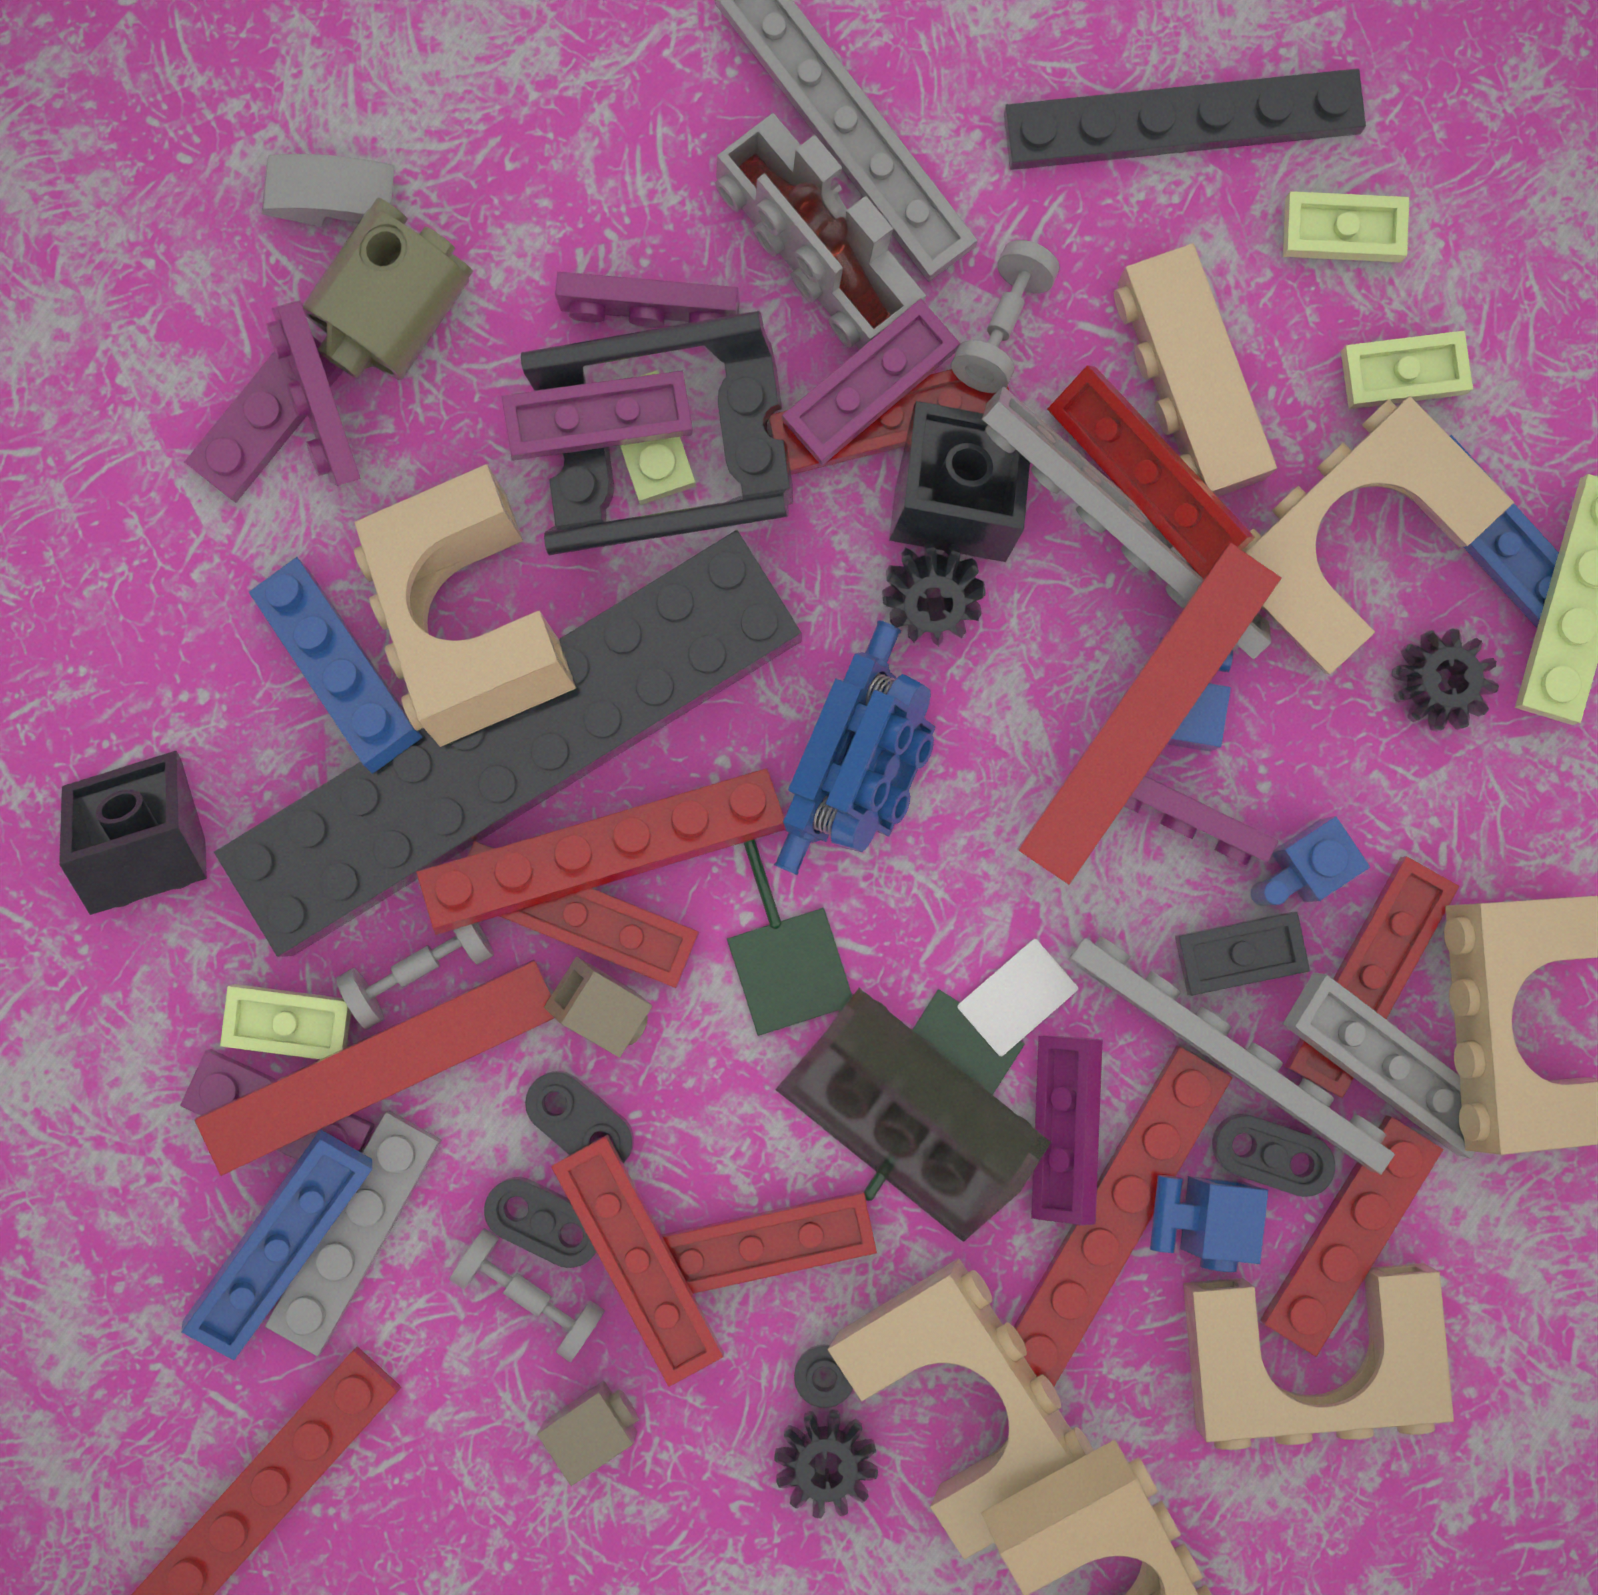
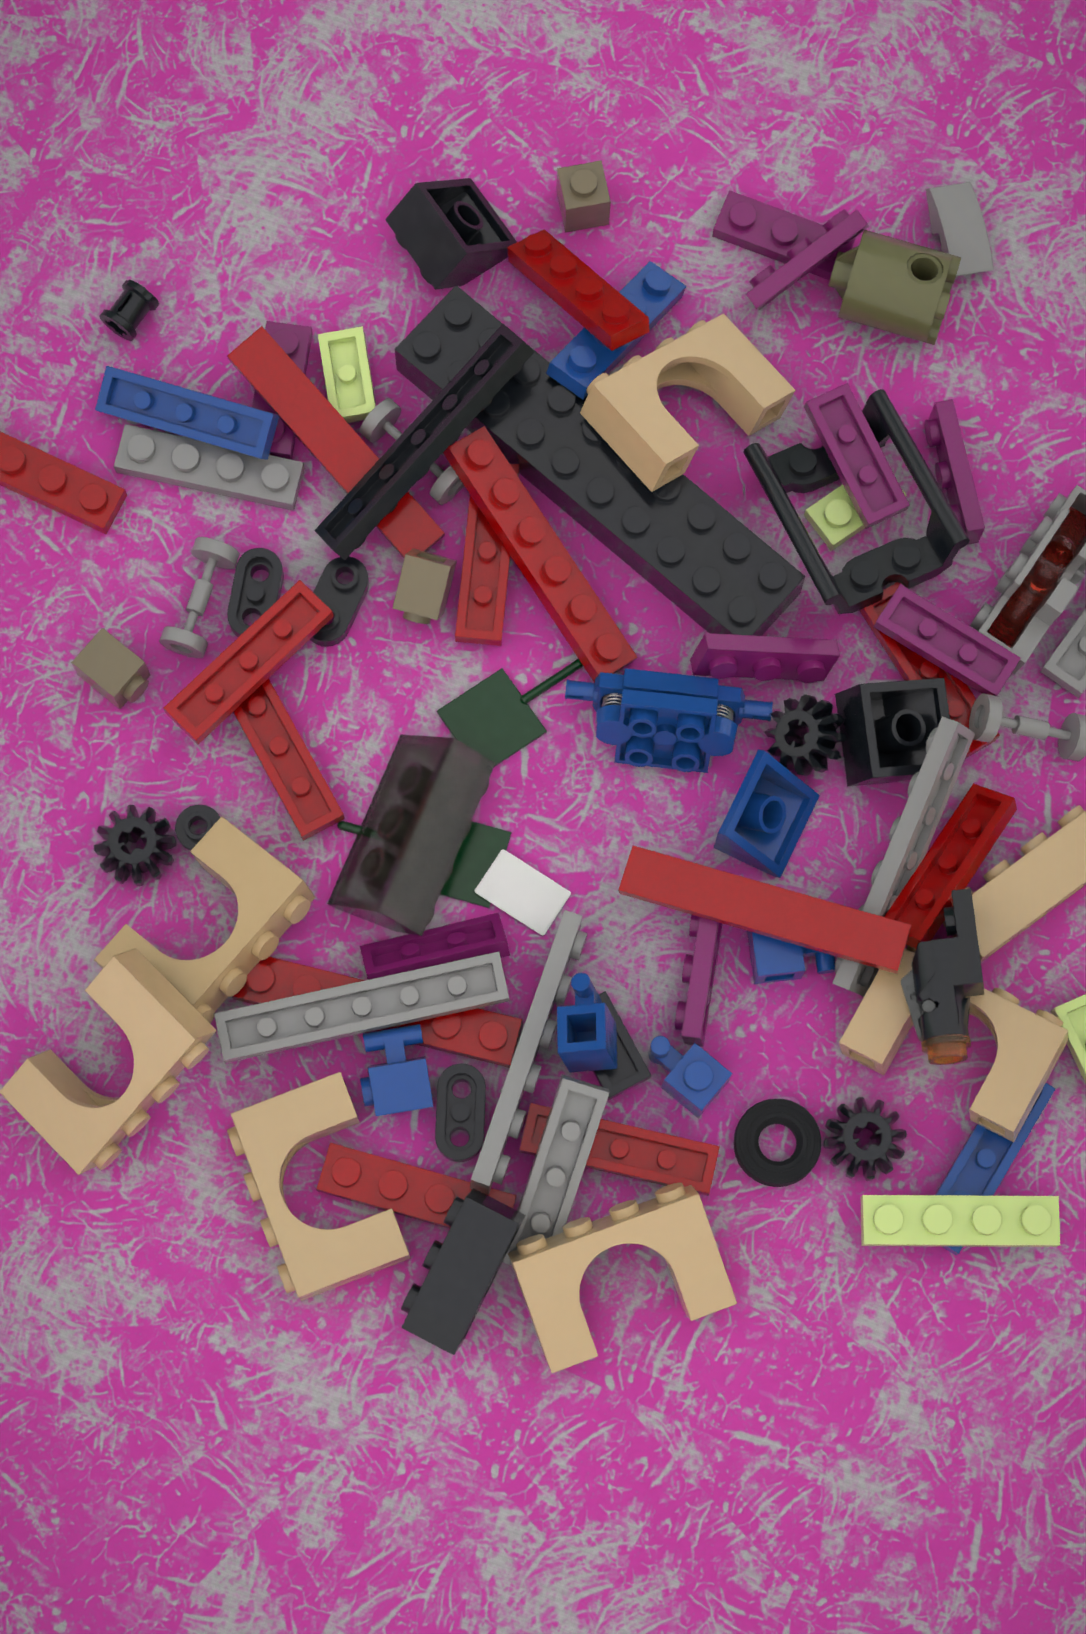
camera: 70 degrees right, 10 degrees down
none -> black bush [99,280,159,341]
none -> light grey plate [214,952,510,1063]
none -> black plate [314,324,534,560]
none -> black brick [401,1188,526,1355]
none -> red plate [507,229,650,351]
none -> dark tan brick [556,160,611,233]
none -> blue brick [557,973,617,1073]
none -> magenta plate [690,633,840,683]
none -> blue slope [714,749,820,878]
none -> black tyre [734,1099,821,1187]
none -> black plate [901,888,984,1065]

